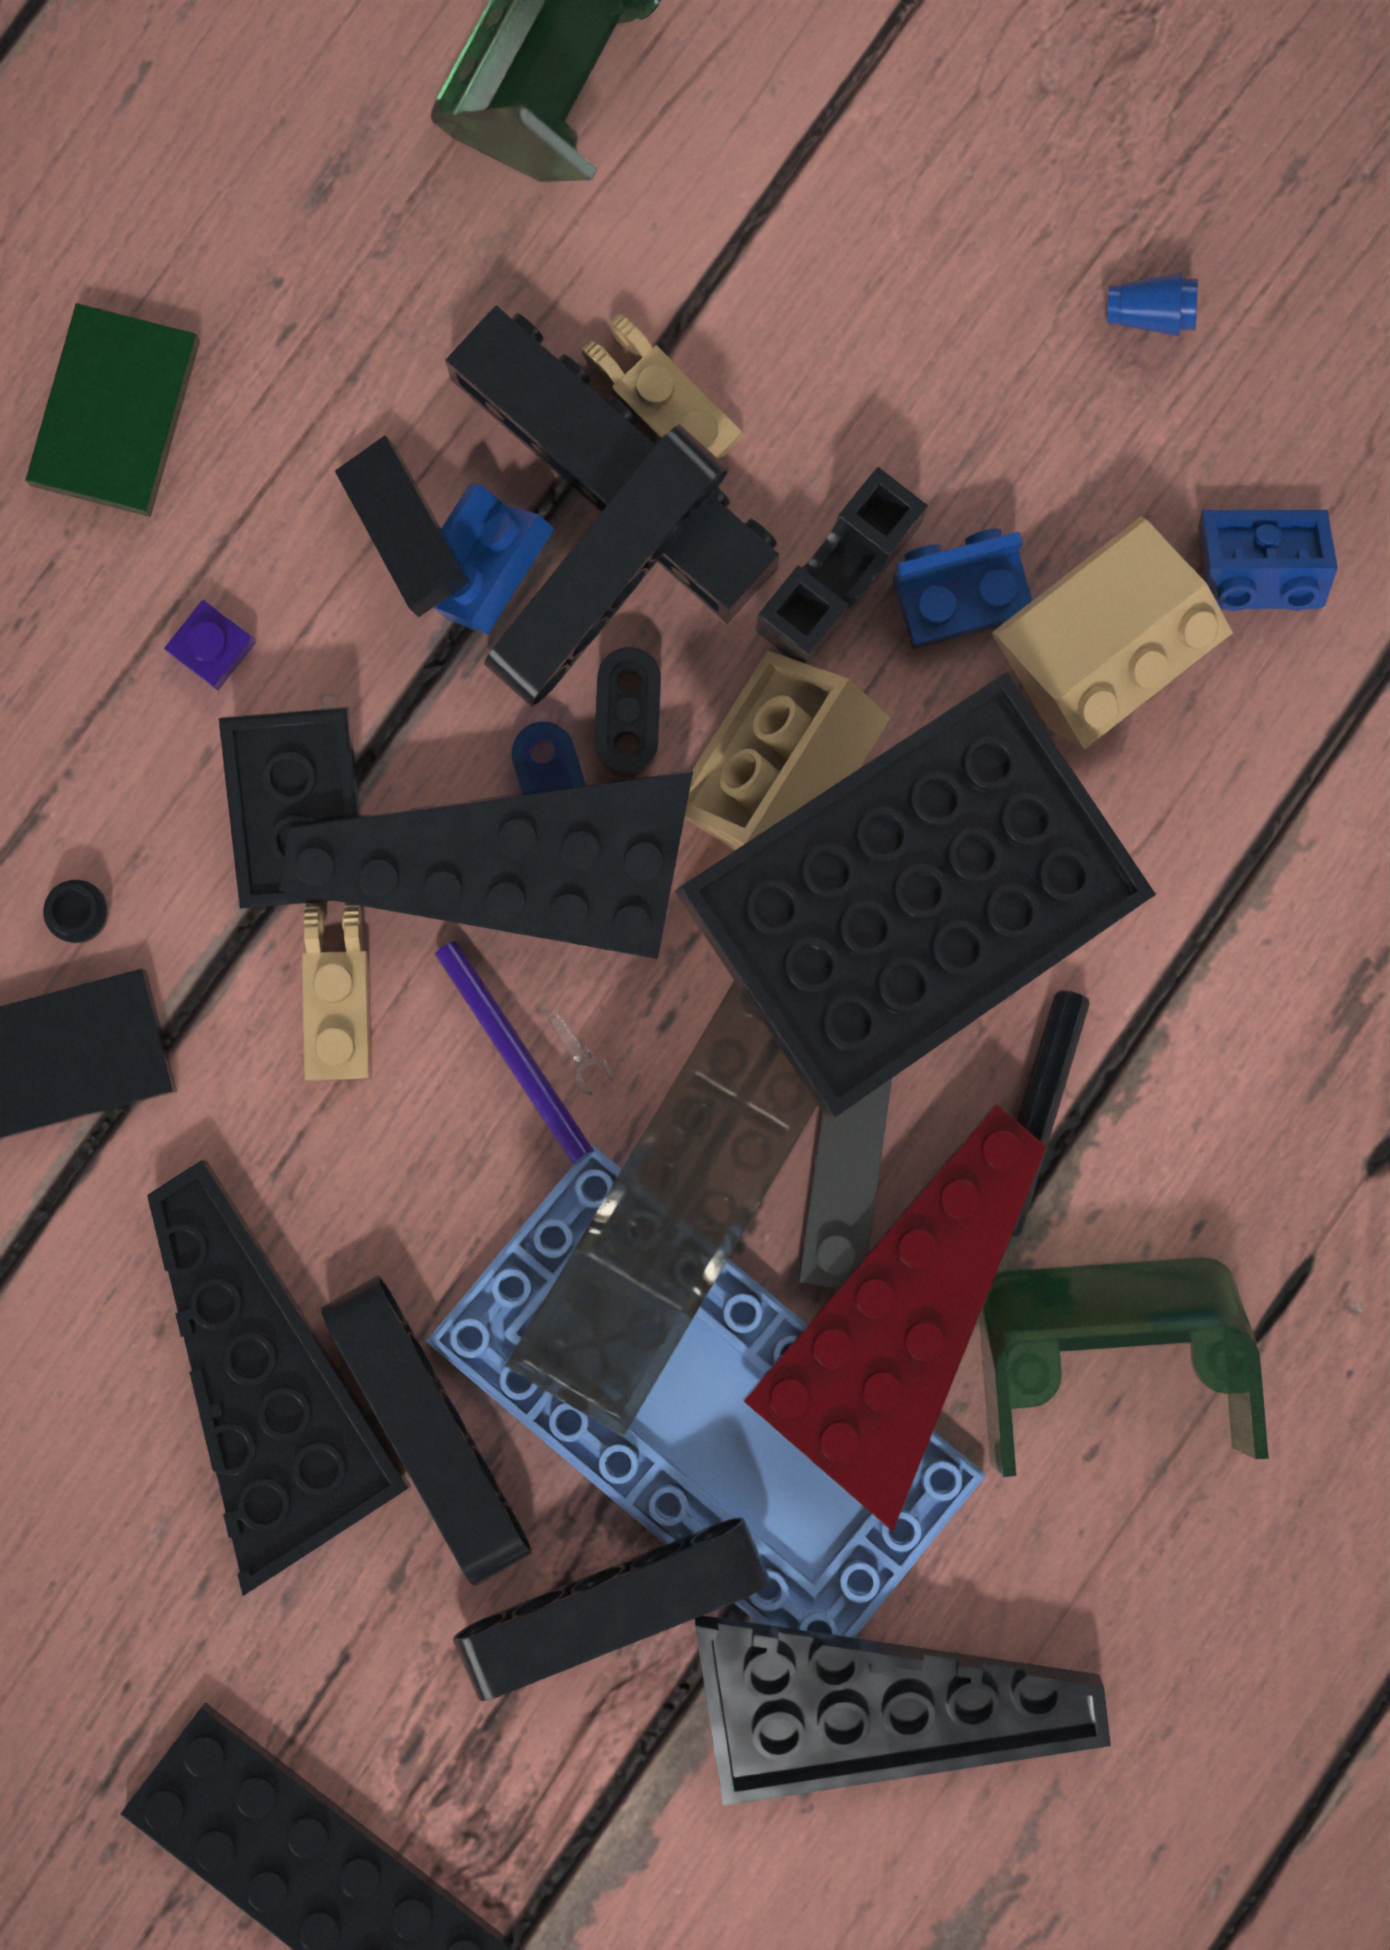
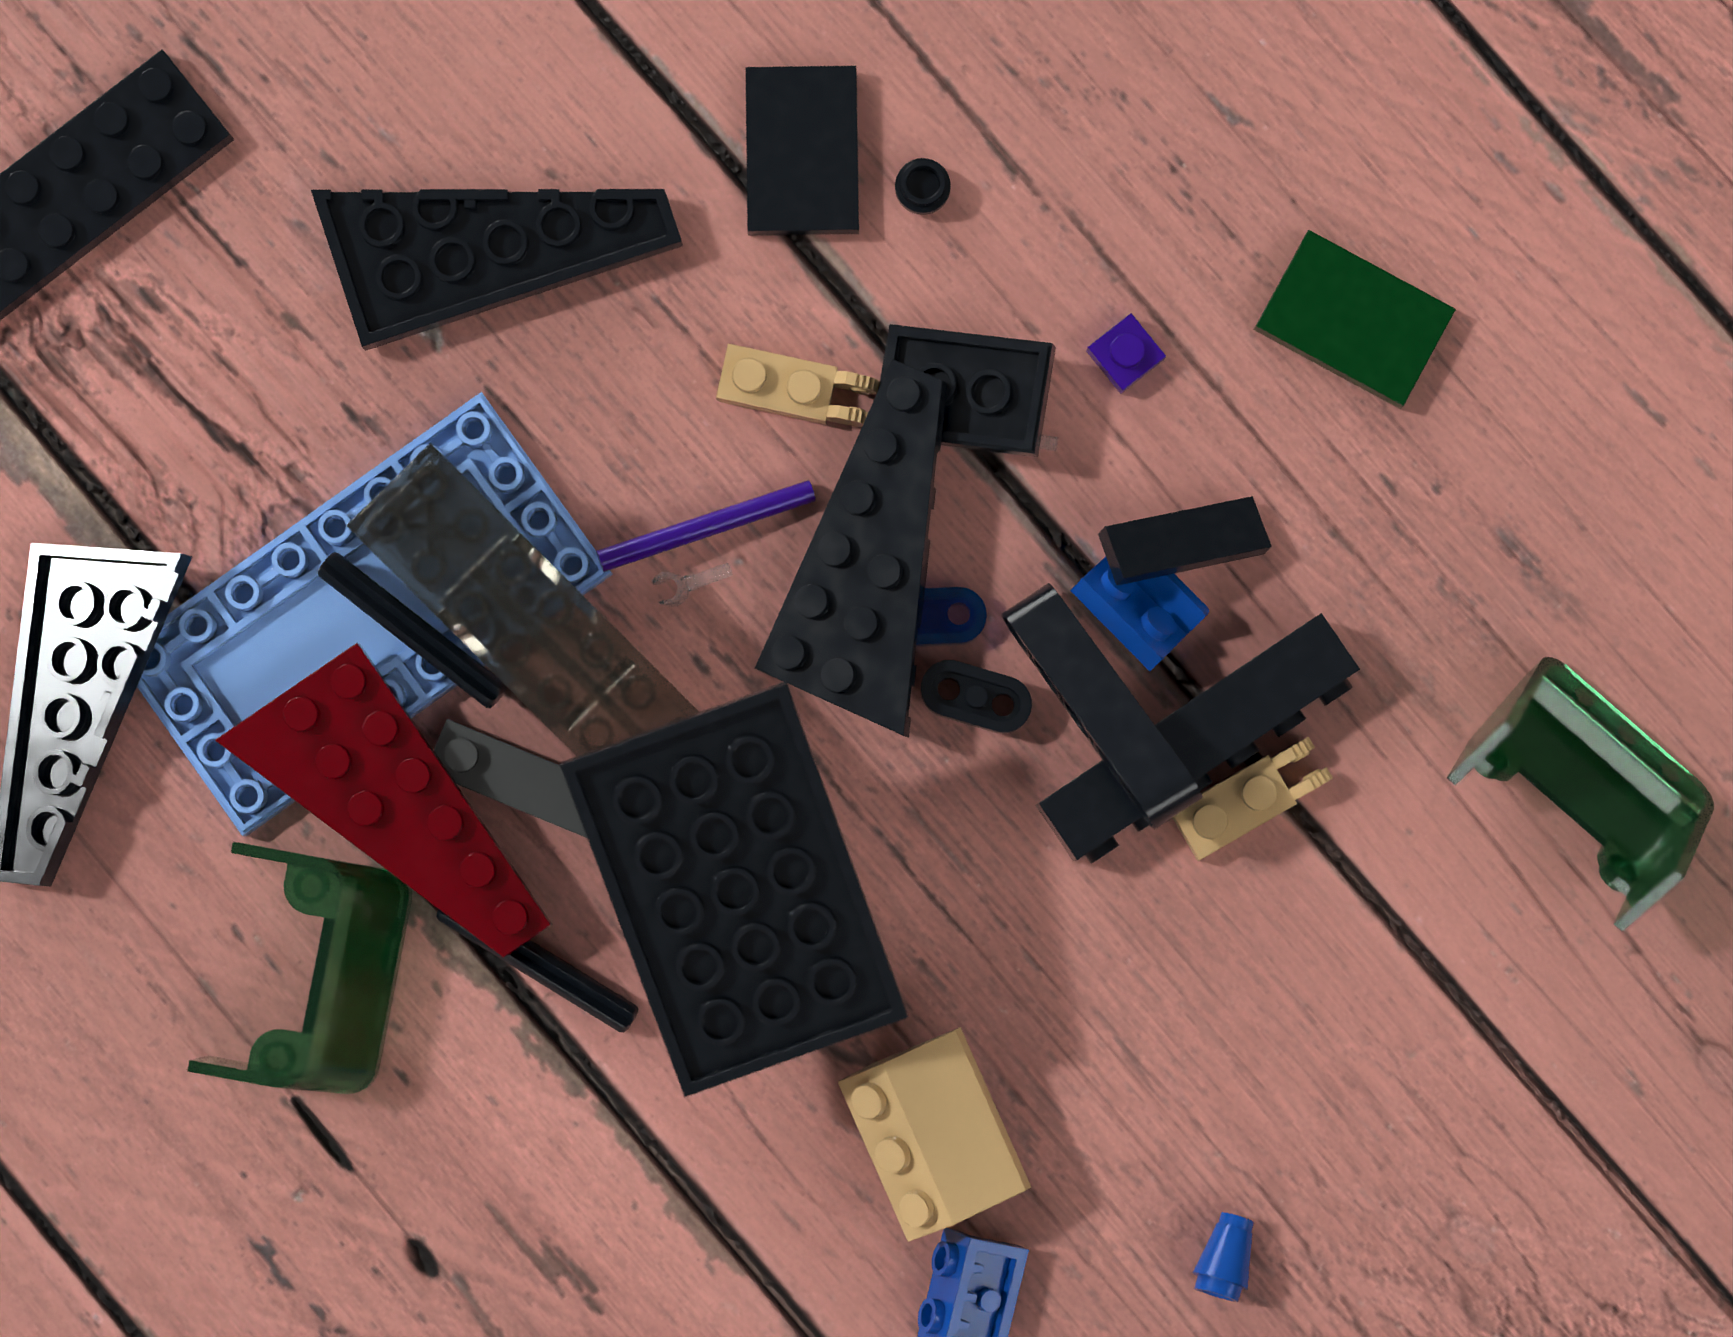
camera: 105 degrees right, 0 degrees up
black beam [321,1275,532,1586] -> none
black beam [453,1517,771,1701] -> none
tan slope [684,650,891,850] -> none
black arch [756,466,928,664] -> none
blue bracket [893,528,1032,649] -> none
none -> black axle [318,552,507,708]

